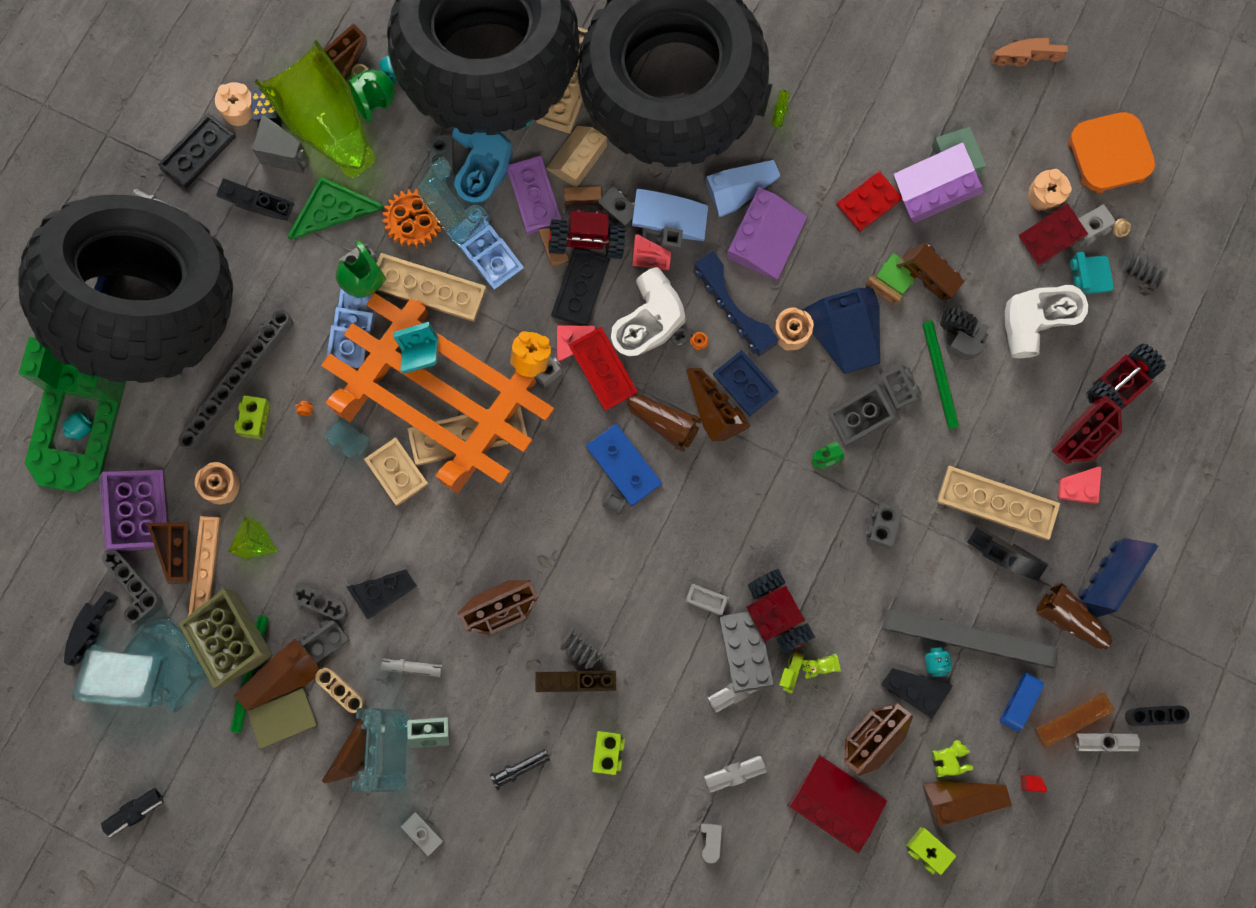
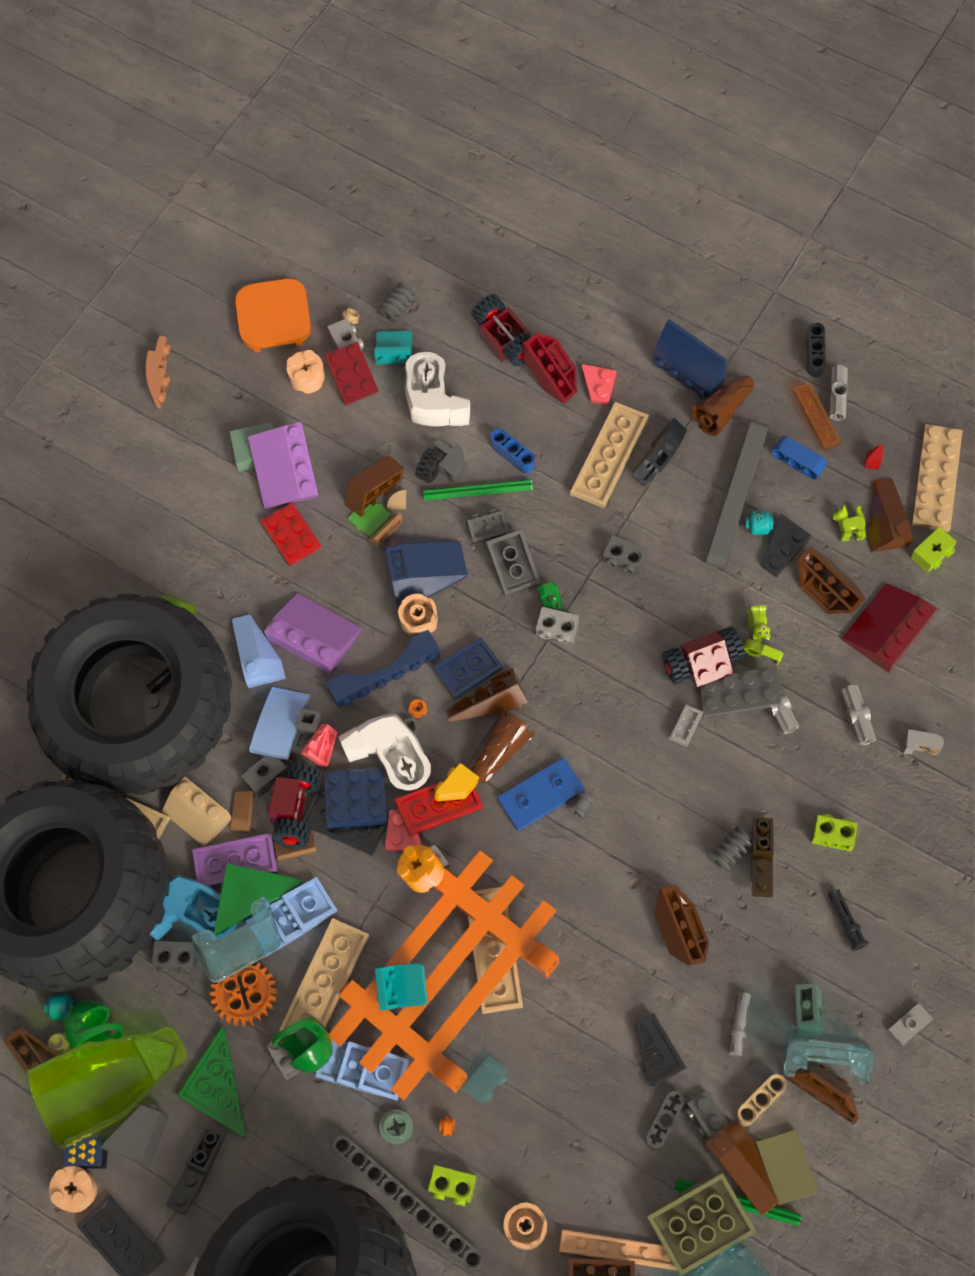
camera: 80 degrees left, 10 degrees down
clear neon green slope [228,516,279,559] -> none
tan plate [364,437,429,506] -> none
none -> green tile [213,864,303,936]
none -> dark blue plate [324,768,387,828]
none -> sand green gear [379,1110,413,1144]
none -> tan tile [387,490,407,509]
none -> yellow slope [434,763,479,801]
none -> blue beam [491,429,535,474]
none -> light grey brick [536,607,579,644]
none -> tan plate [911,424,963,532]

